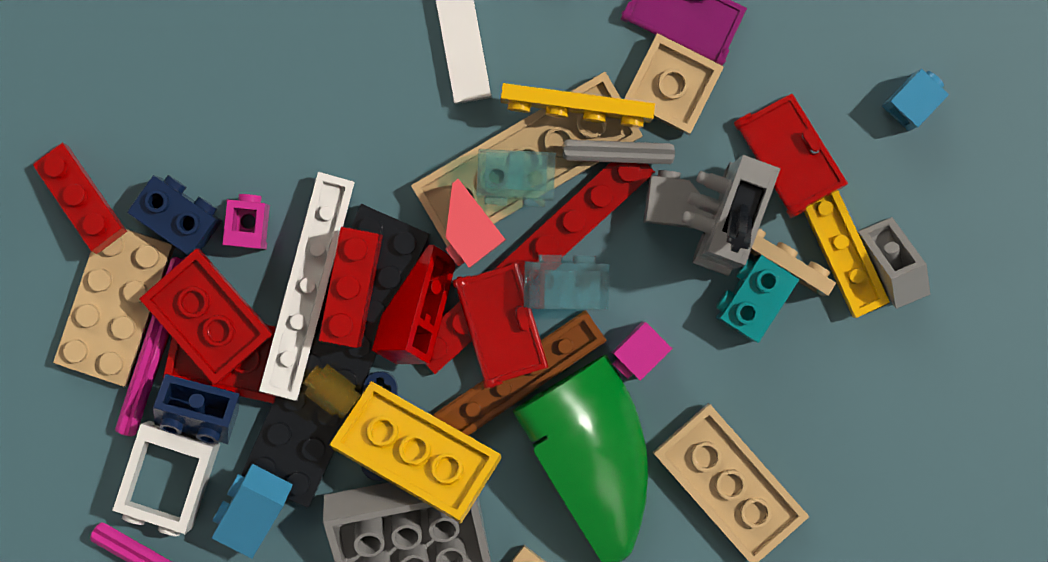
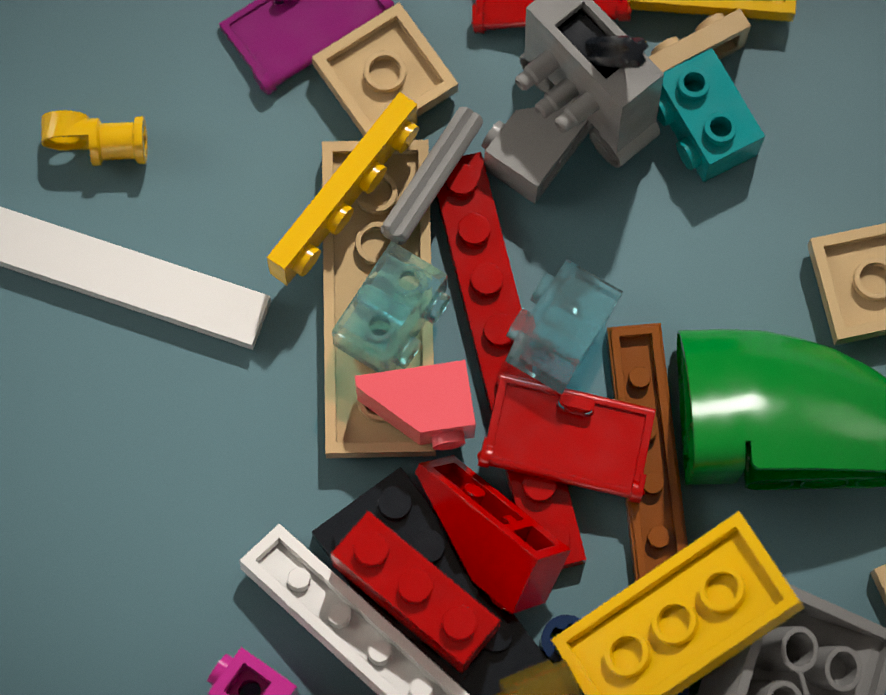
camera: 60 degrees left, 15 degrees down
dark pink brick [611,321,672,381] -> none

